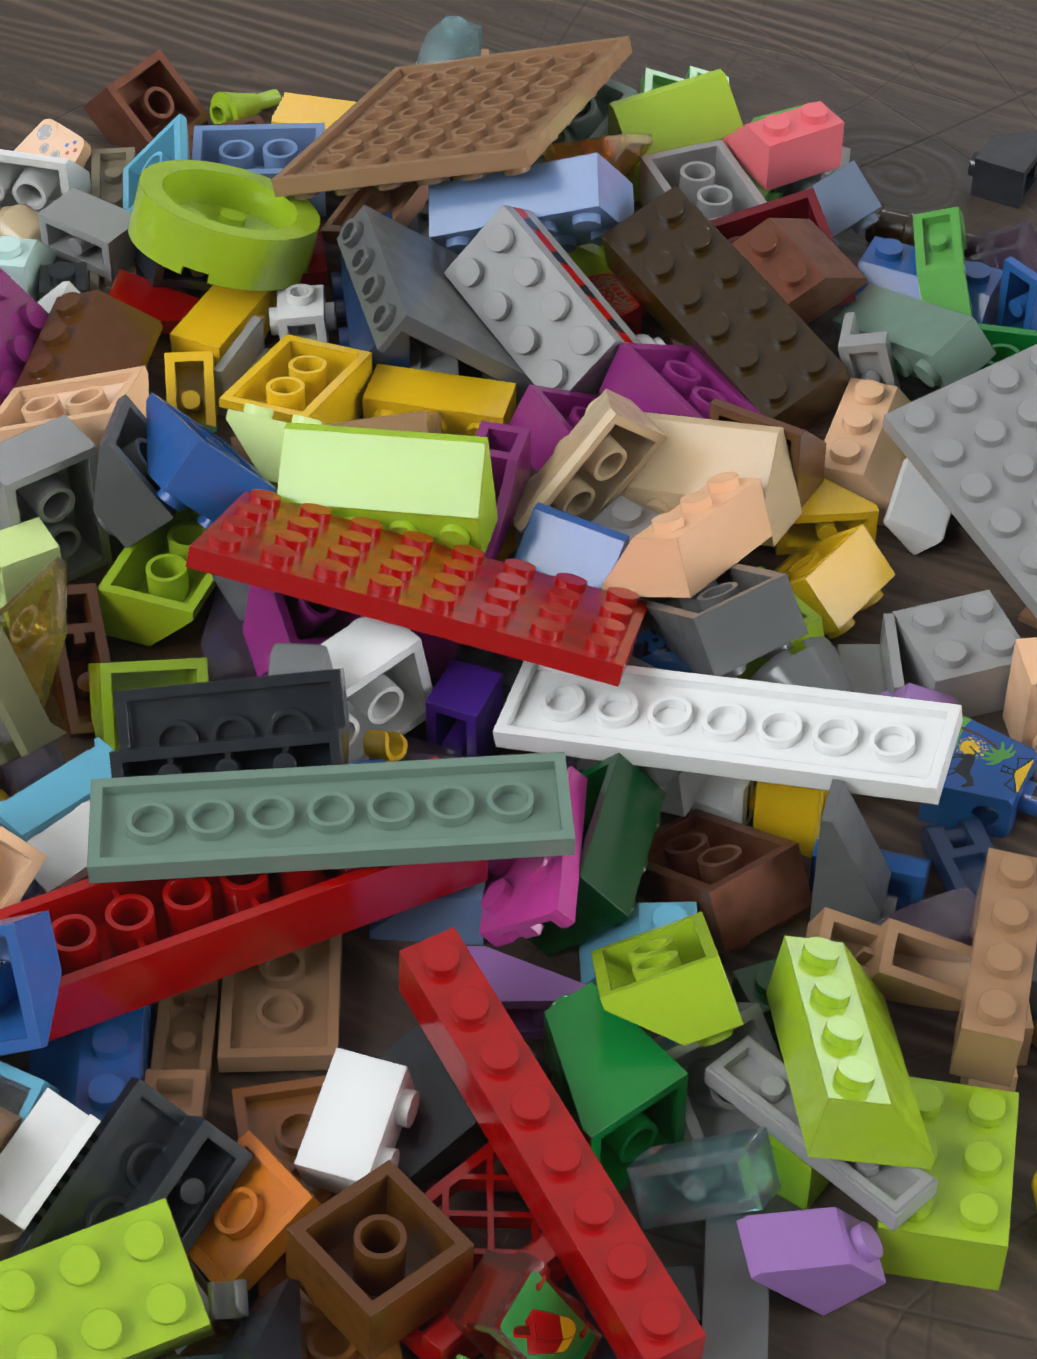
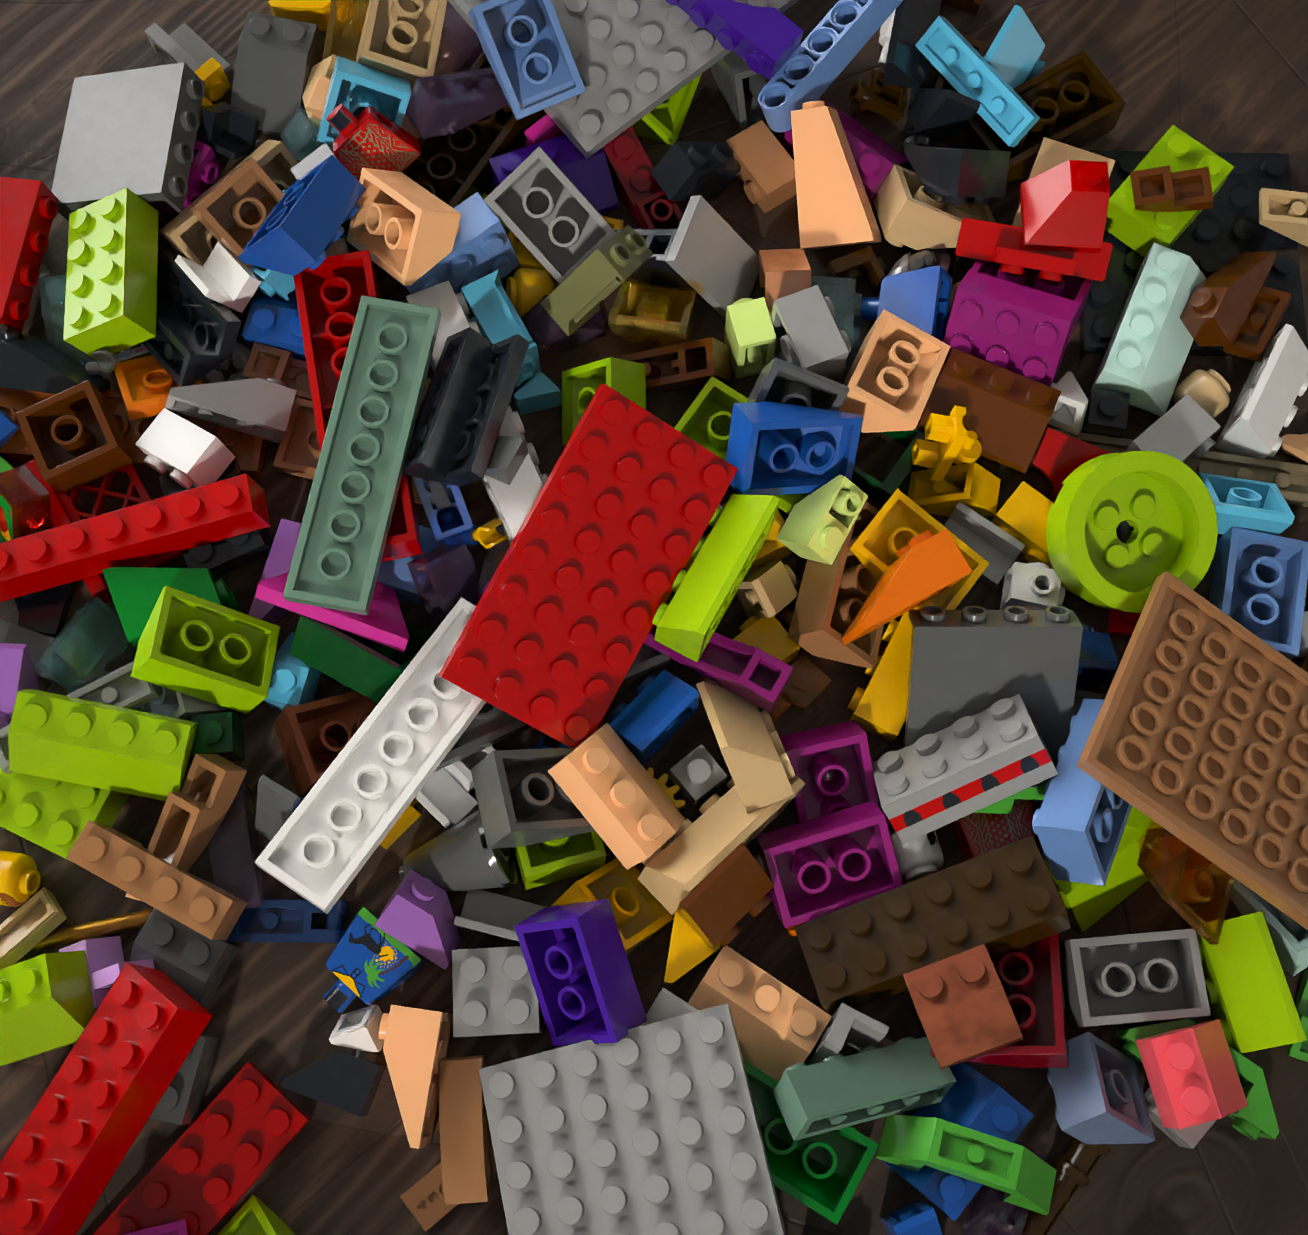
camera: 105 degrees right, 30 degrees up
none -> light grey slope [164,378,297,444]
none -> dark purple brick [514,899,647,1046]
none -> orange slope [841,529,972,646]
none -> yellow hips [911,405,982,482]

